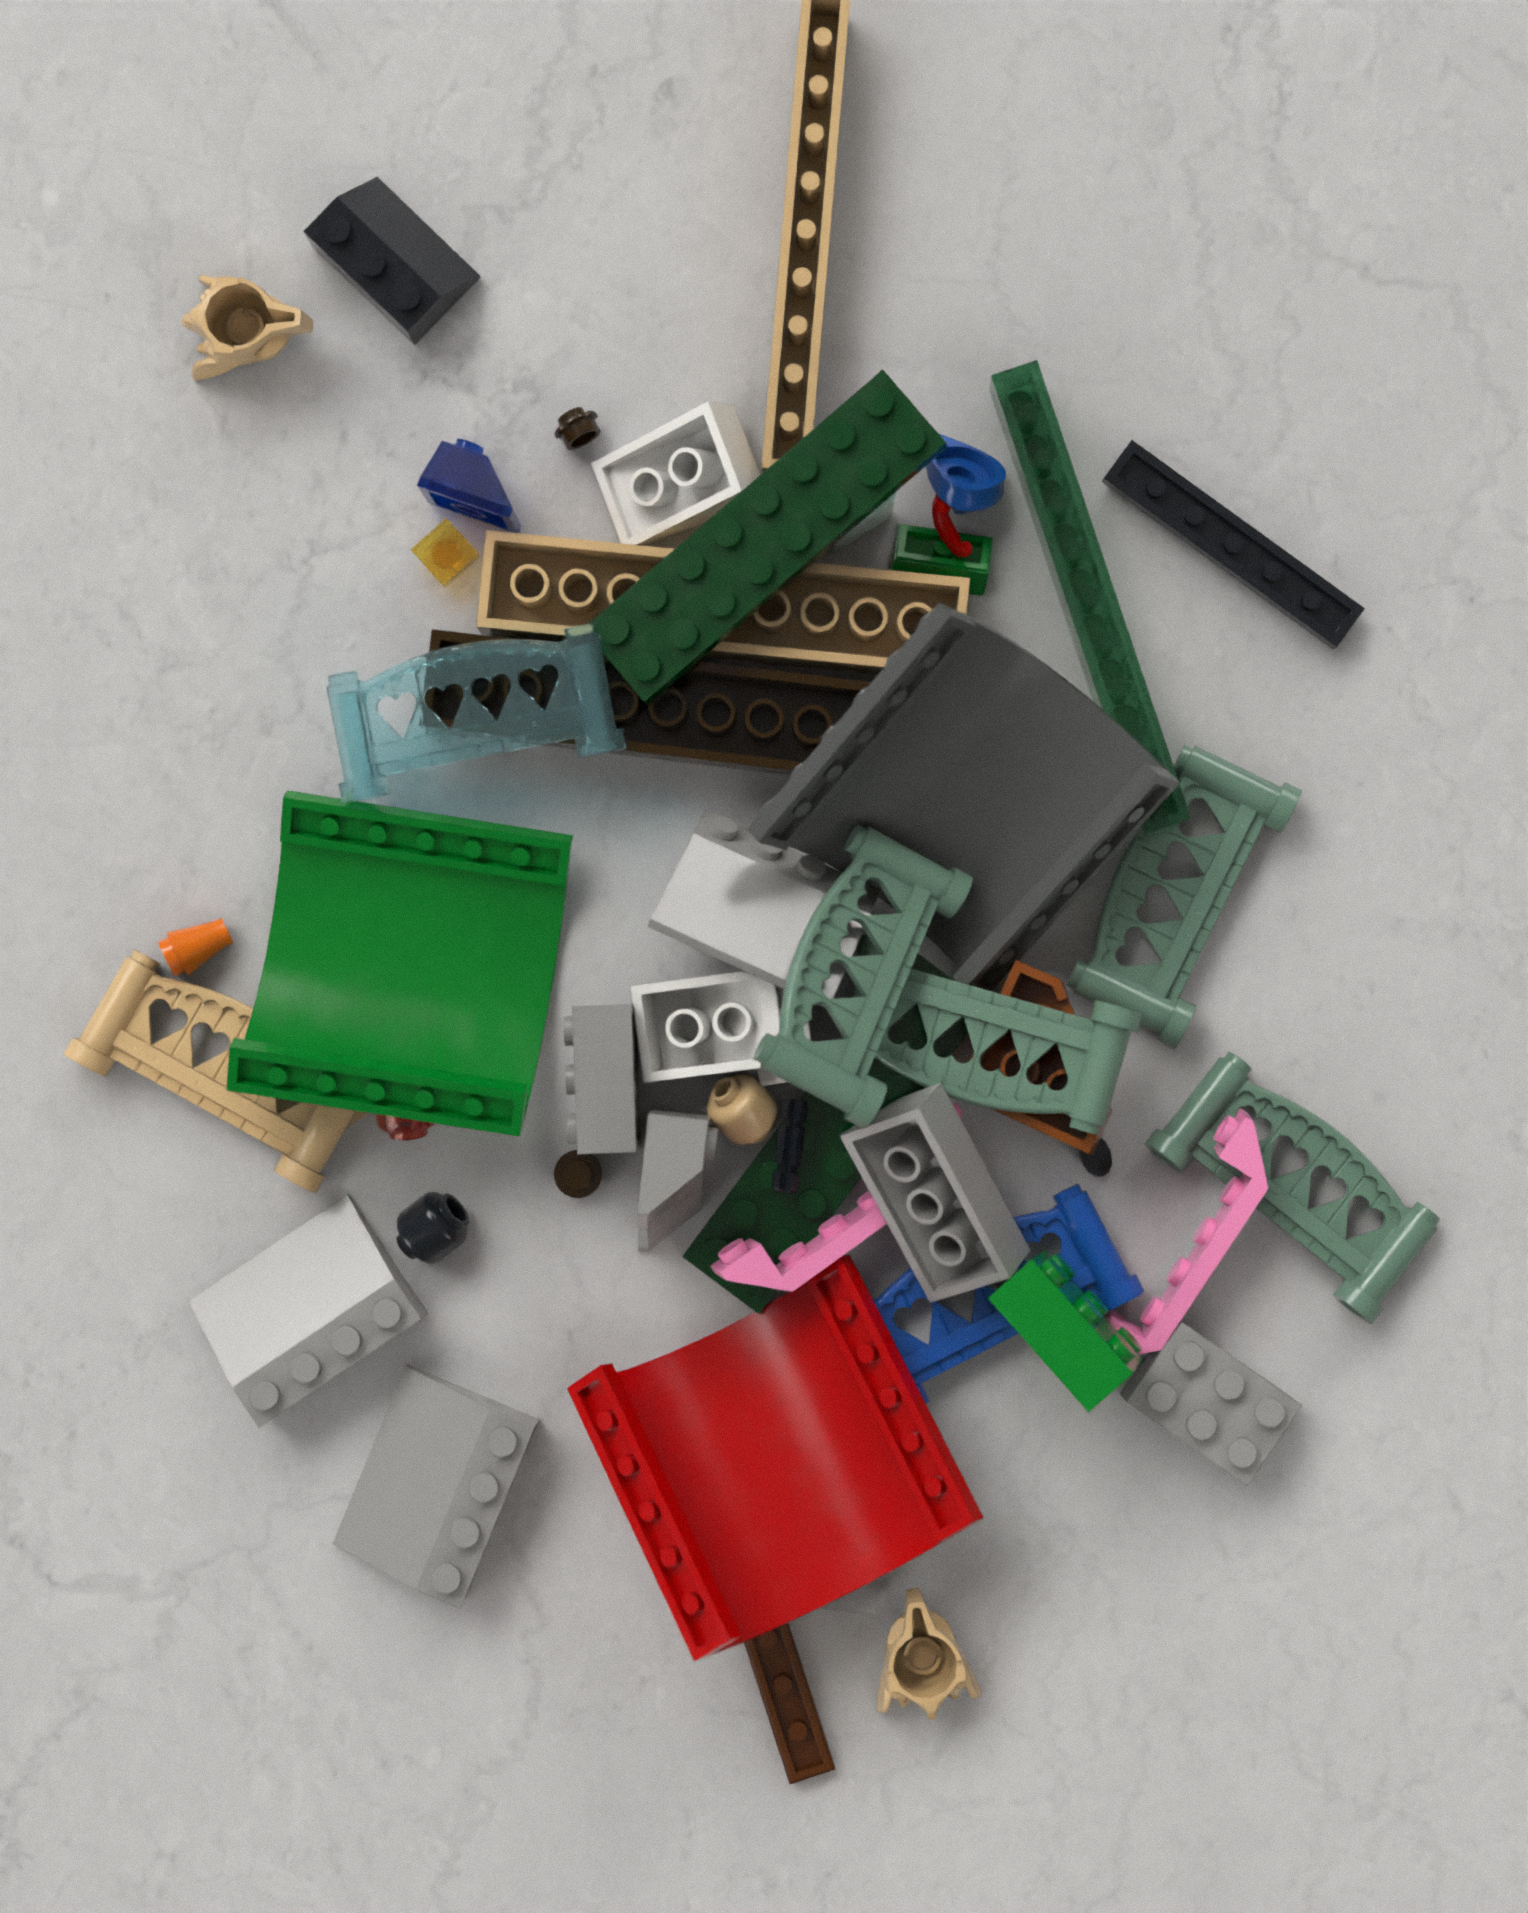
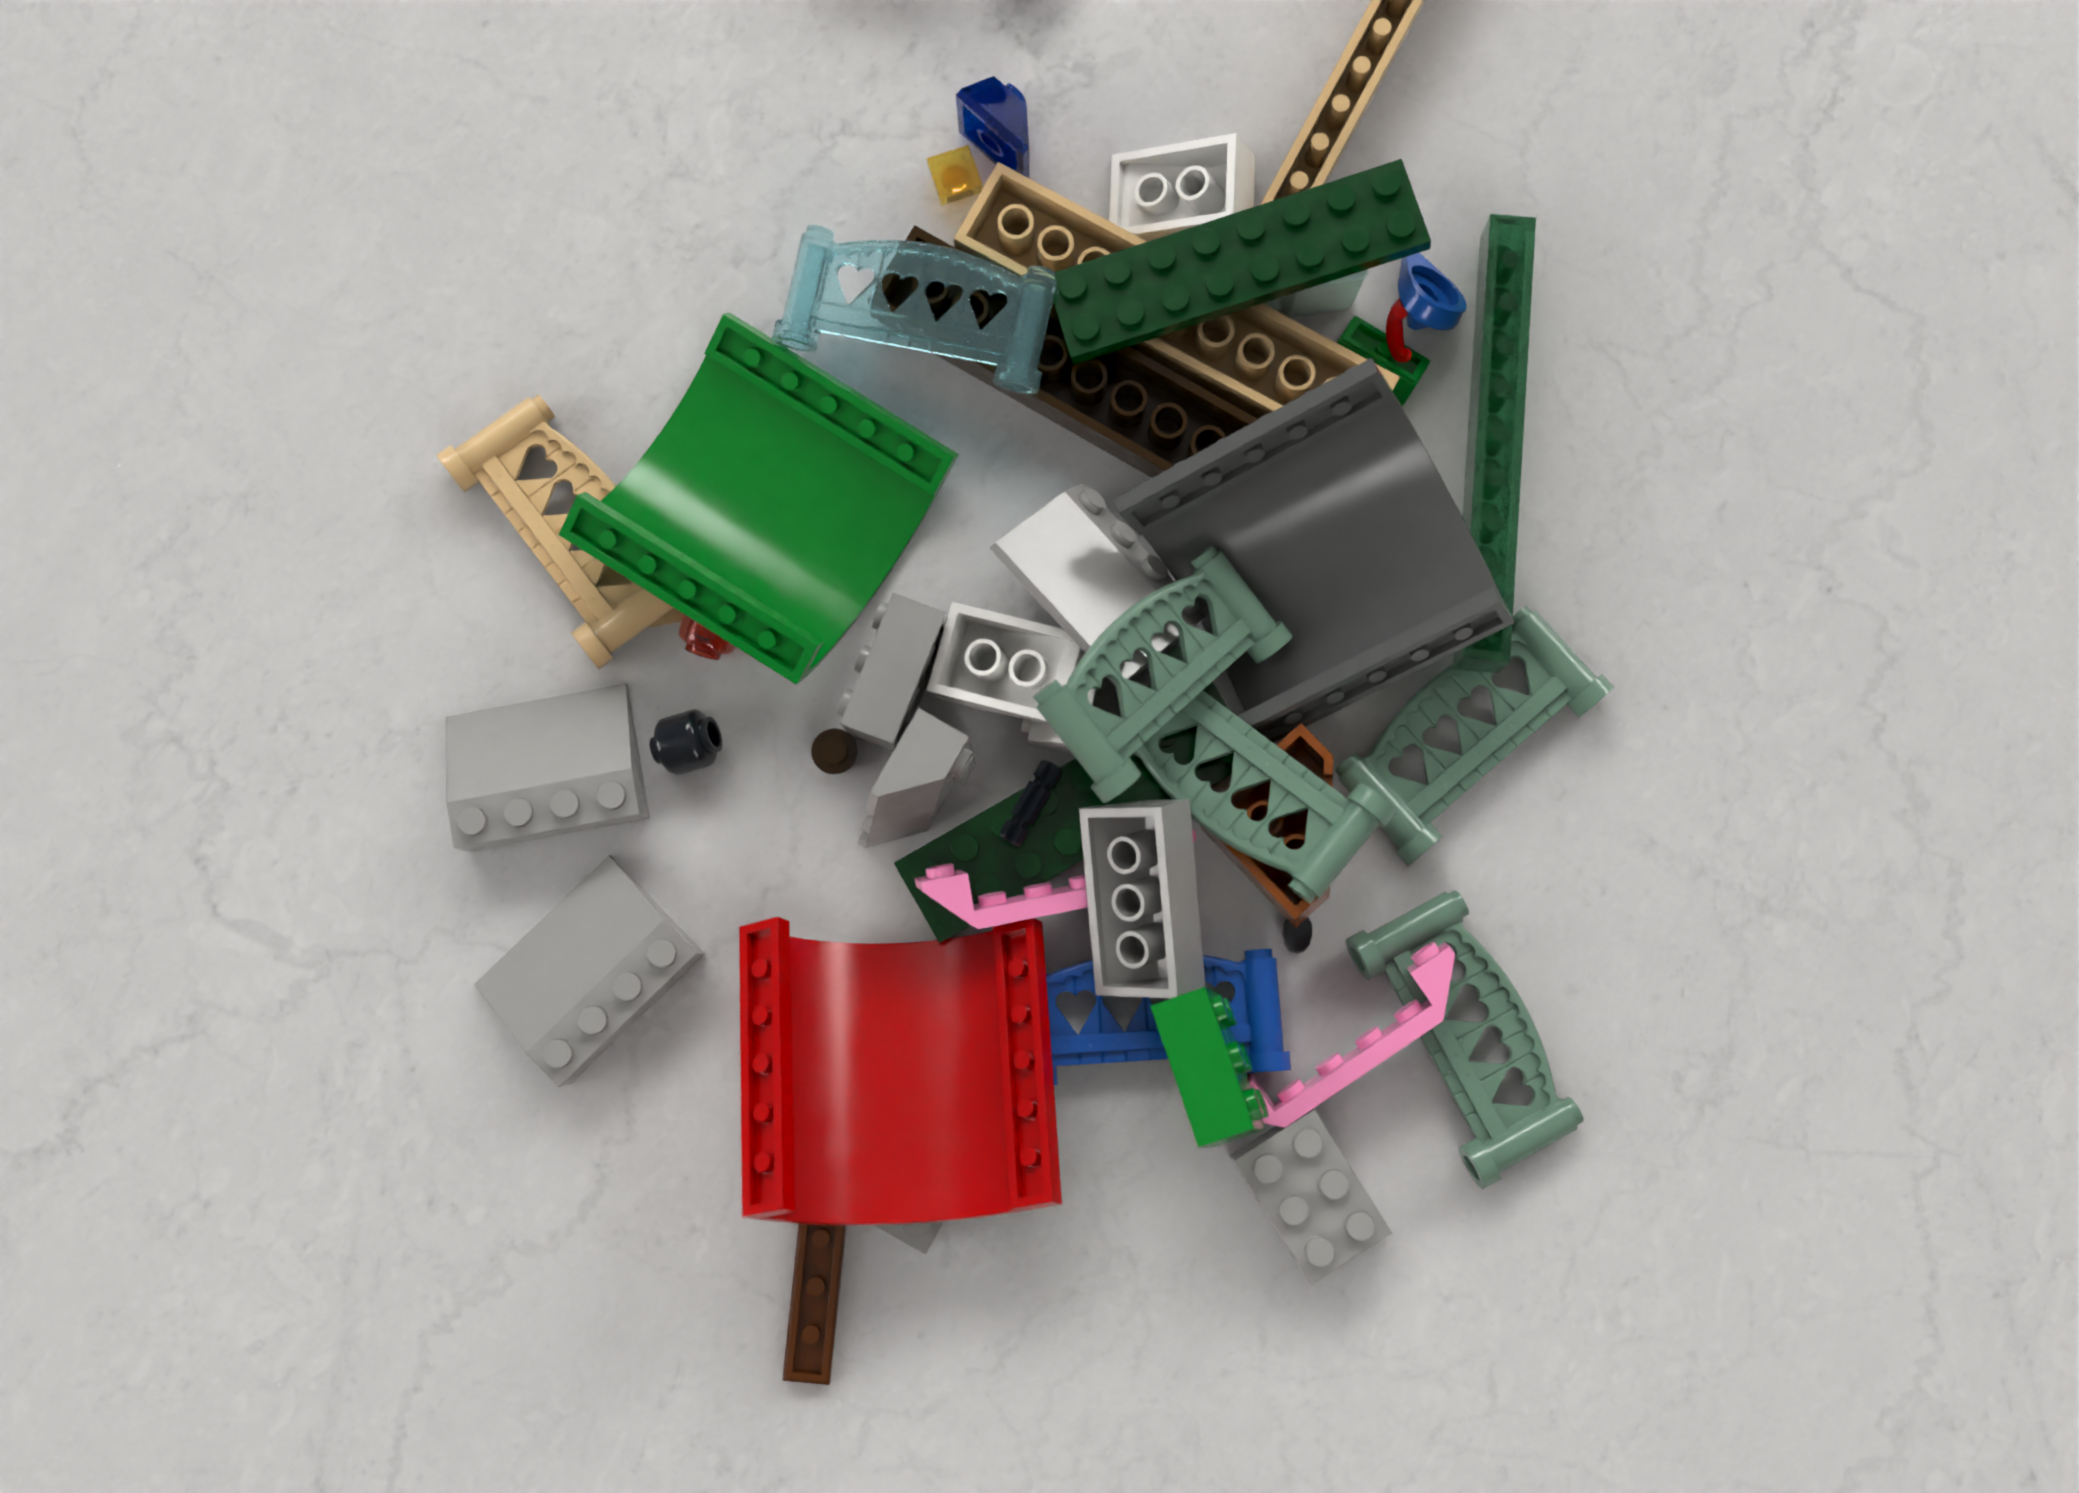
camera: 20 degrees right, 5 degrees down
orange cone [157,918,234,977] -> none
dark brown plate [555,407,601,450] -> none
tan head [706,1073,778,1145] -> none
tan piece [877,1588,982,1720] -> none
black plate [1101,440,1365,649] -> none

